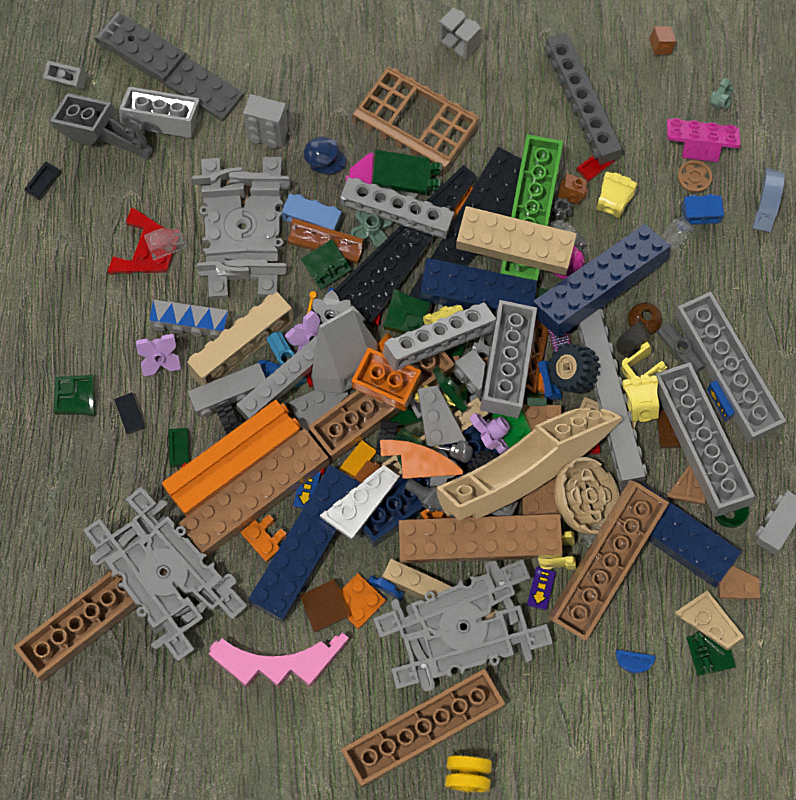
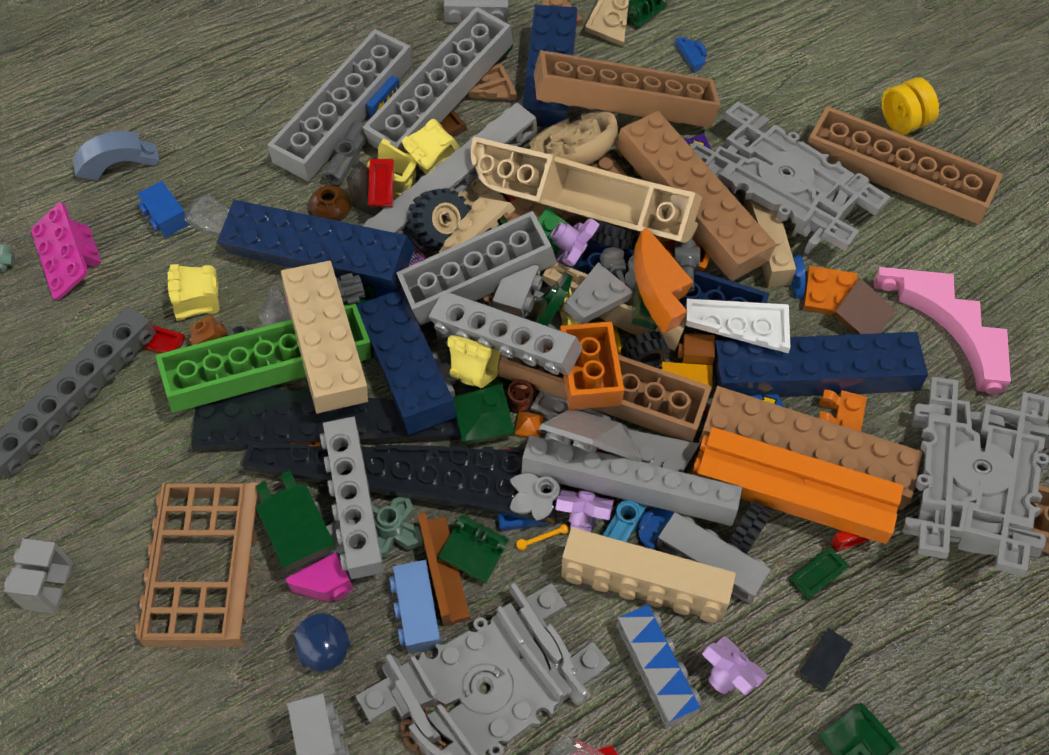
camera: 120 degrees left, 10 degrees down
medium nougat wheel [677,160,712,193] -> none
none -> dark grey gear [337,273,365,304]
none -> red tile [368,159,395,207]
none -> tan wing [439,197,515,253]

